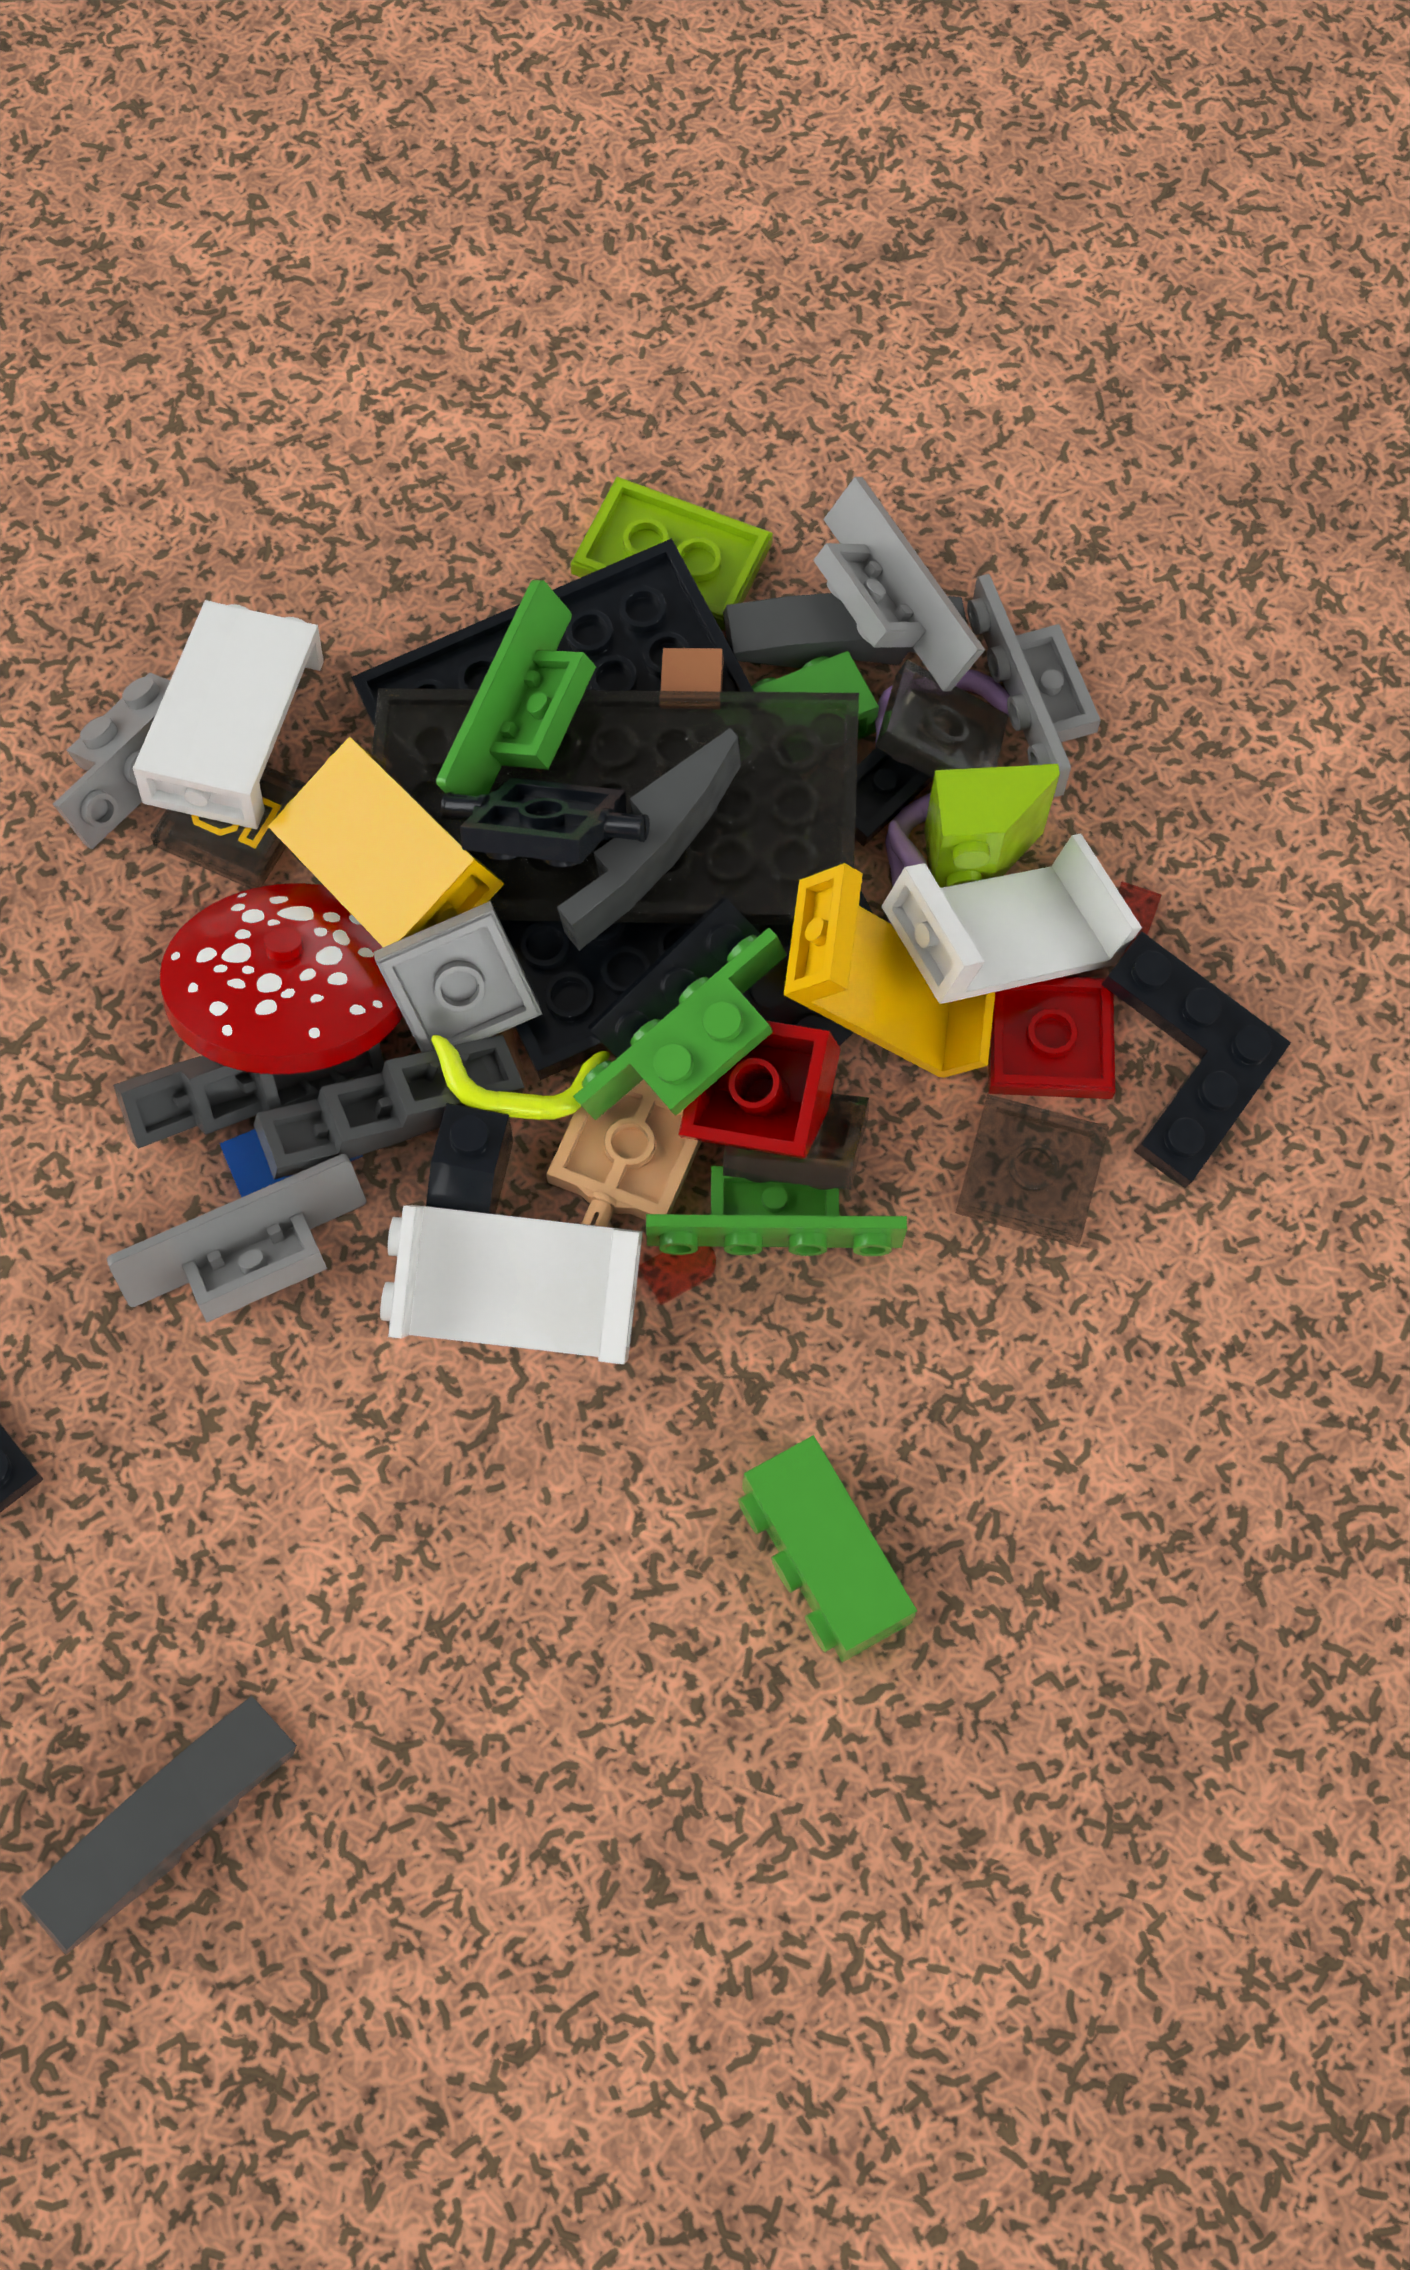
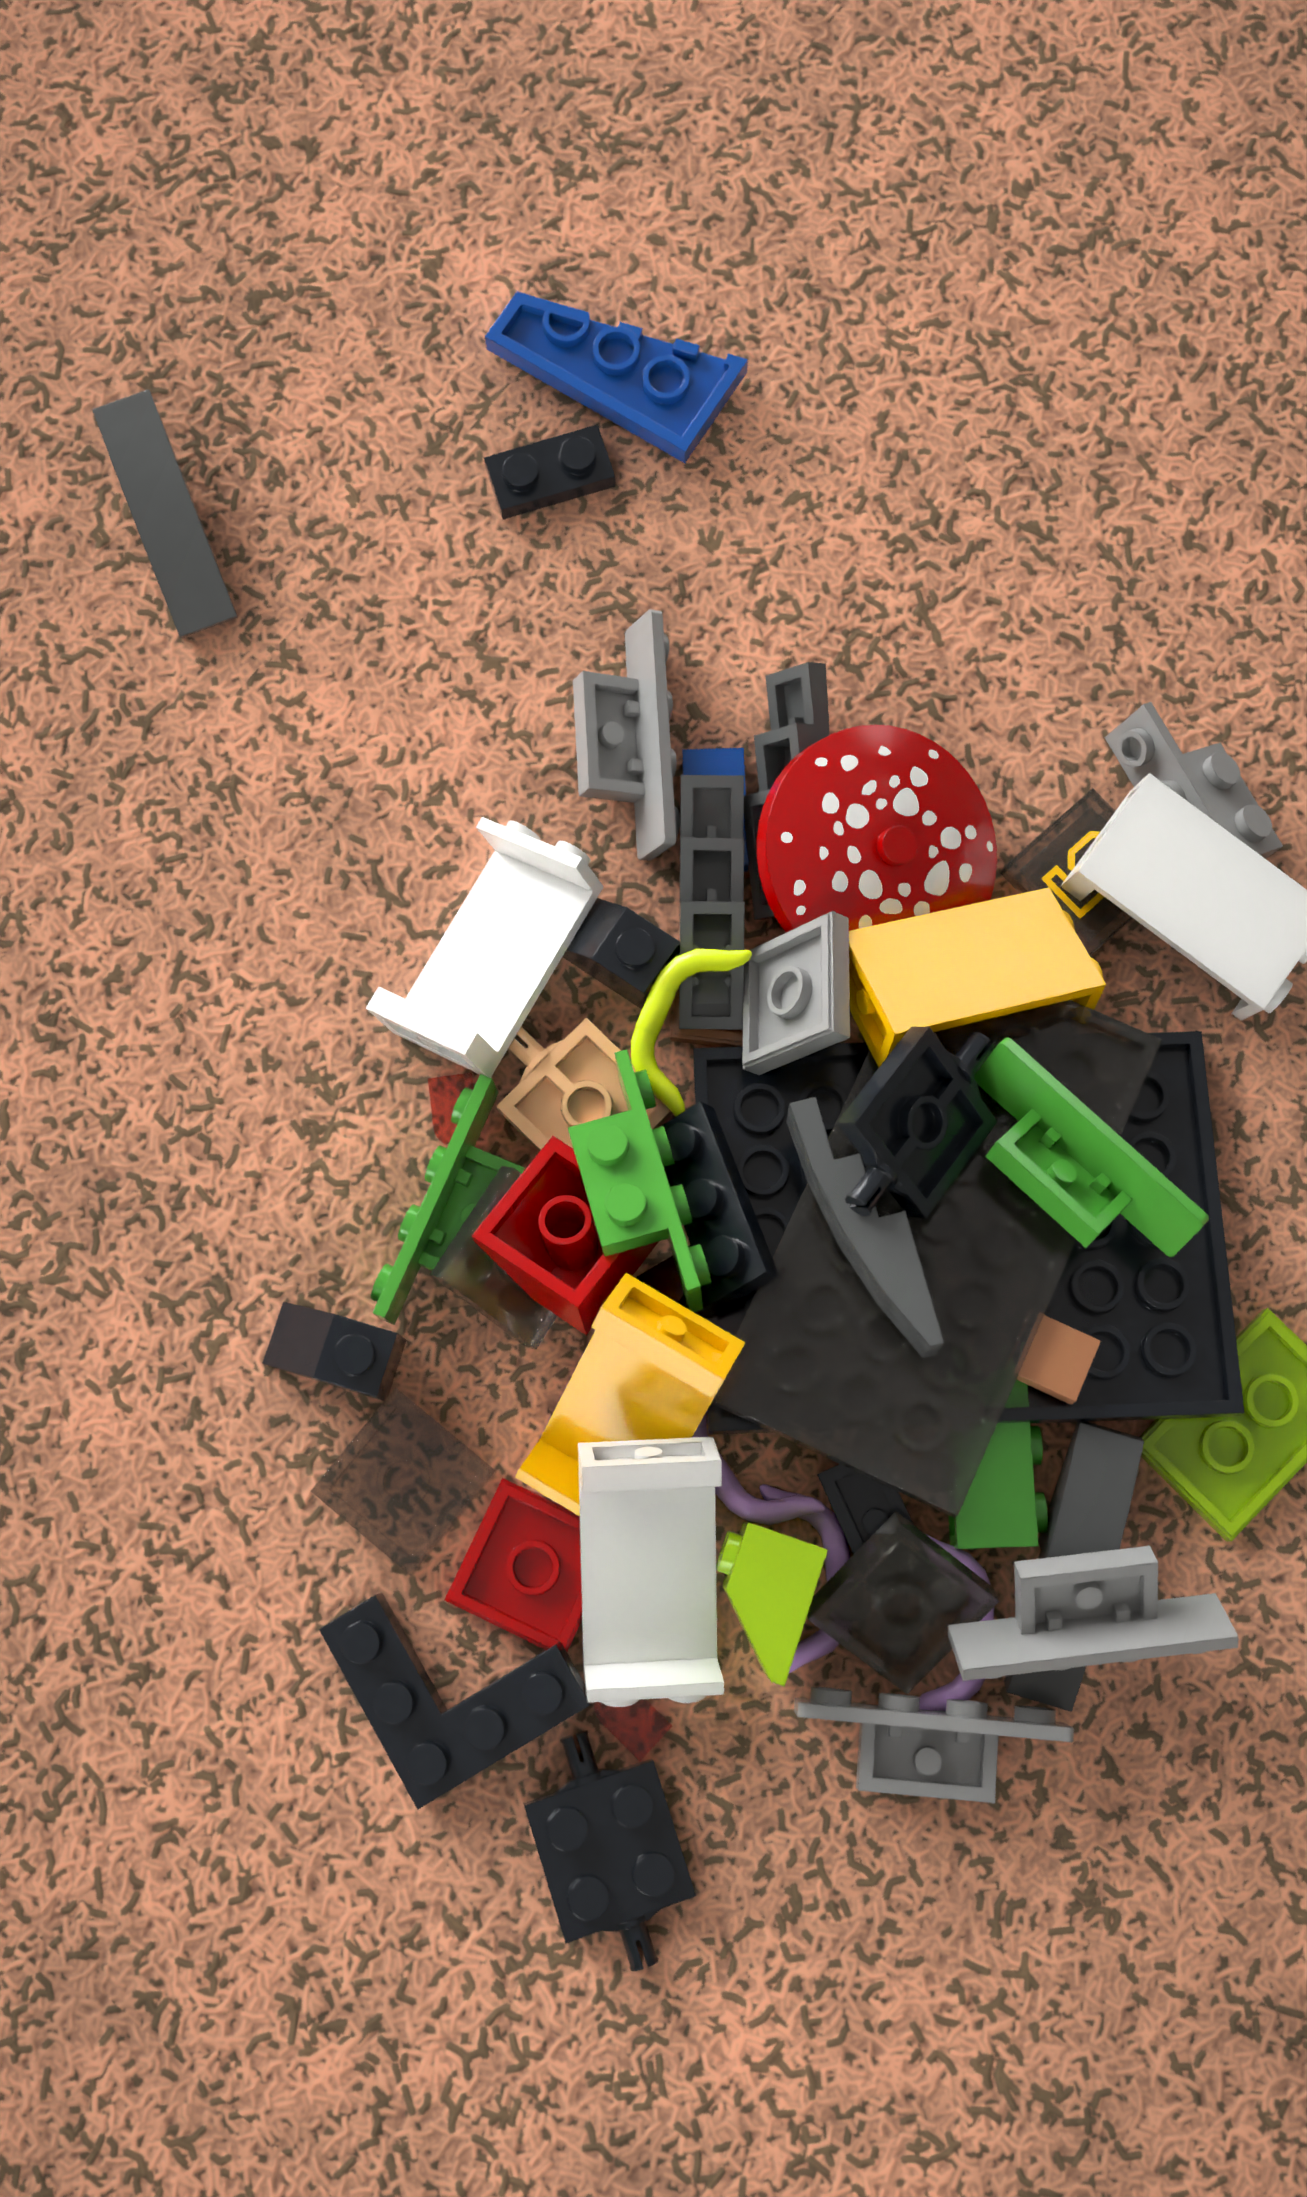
camera: 115 degrees right, 10 degrees up
bright green brick [738,1435,917,1663] -> none
none -> black slope [262,1302,407,1402]
none -> black plate [523,1730,696,1971]

